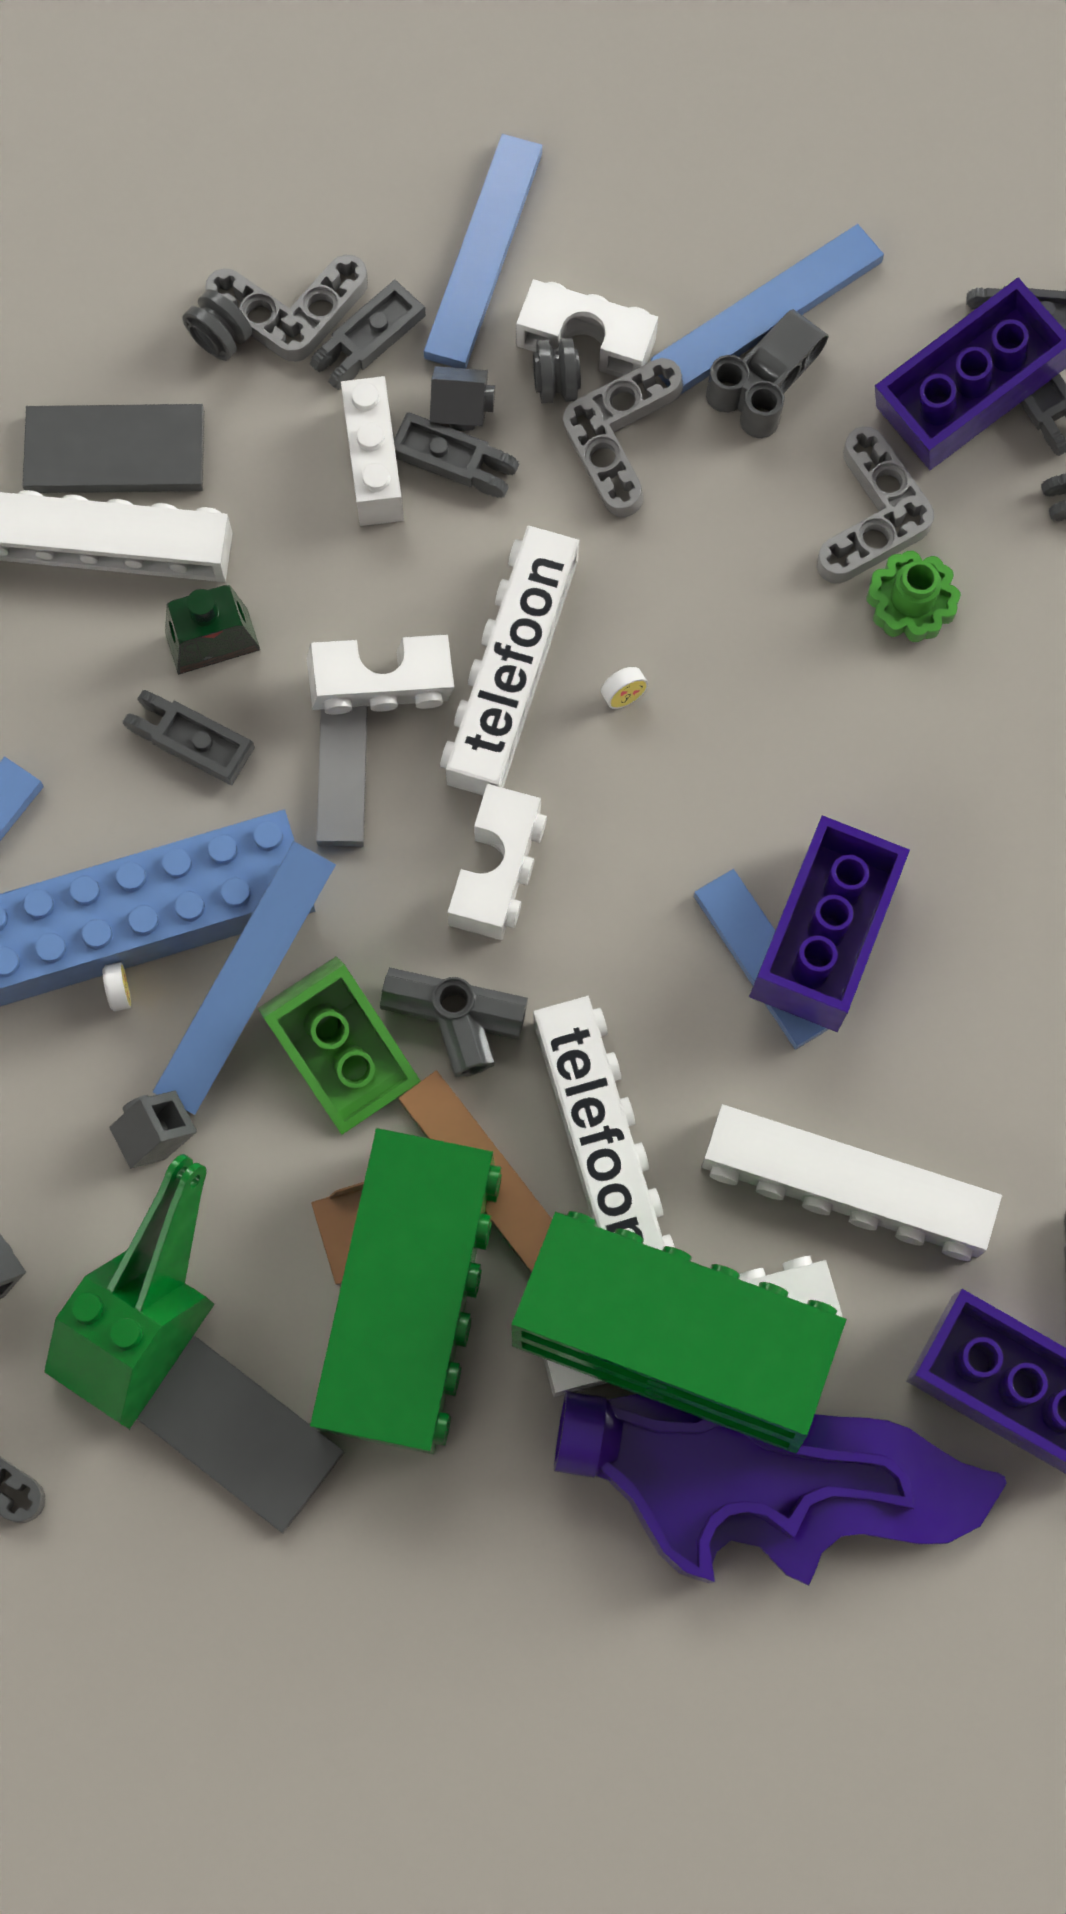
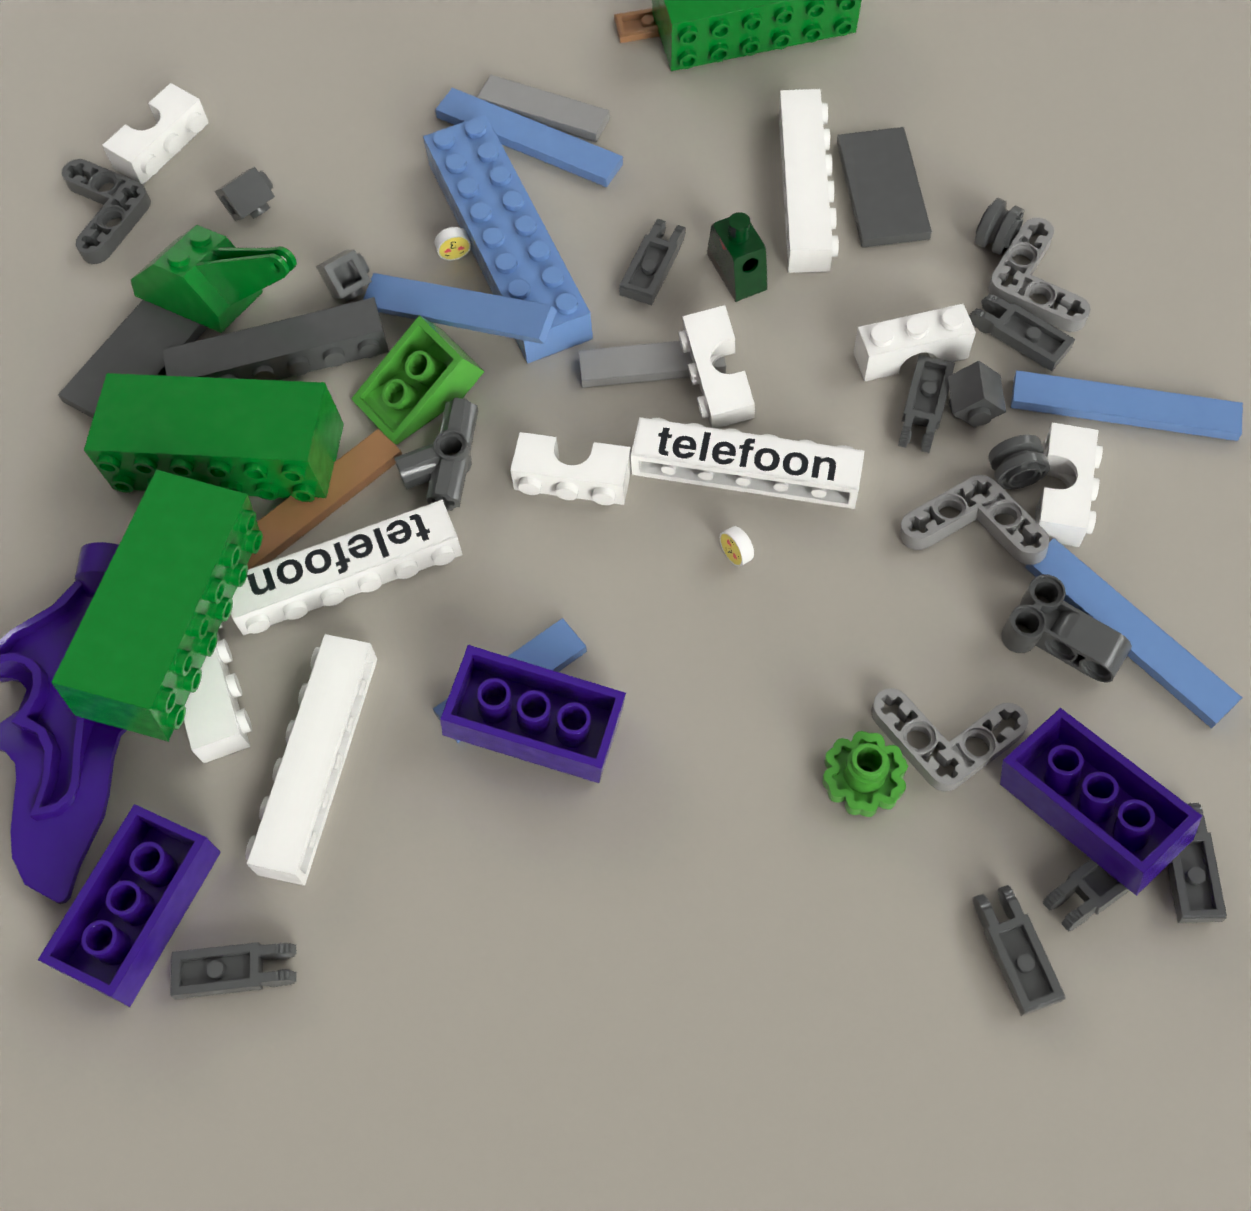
camera: 90 degrees right, 10 degrees down
none -> dark grey brick [162,297,389,380]

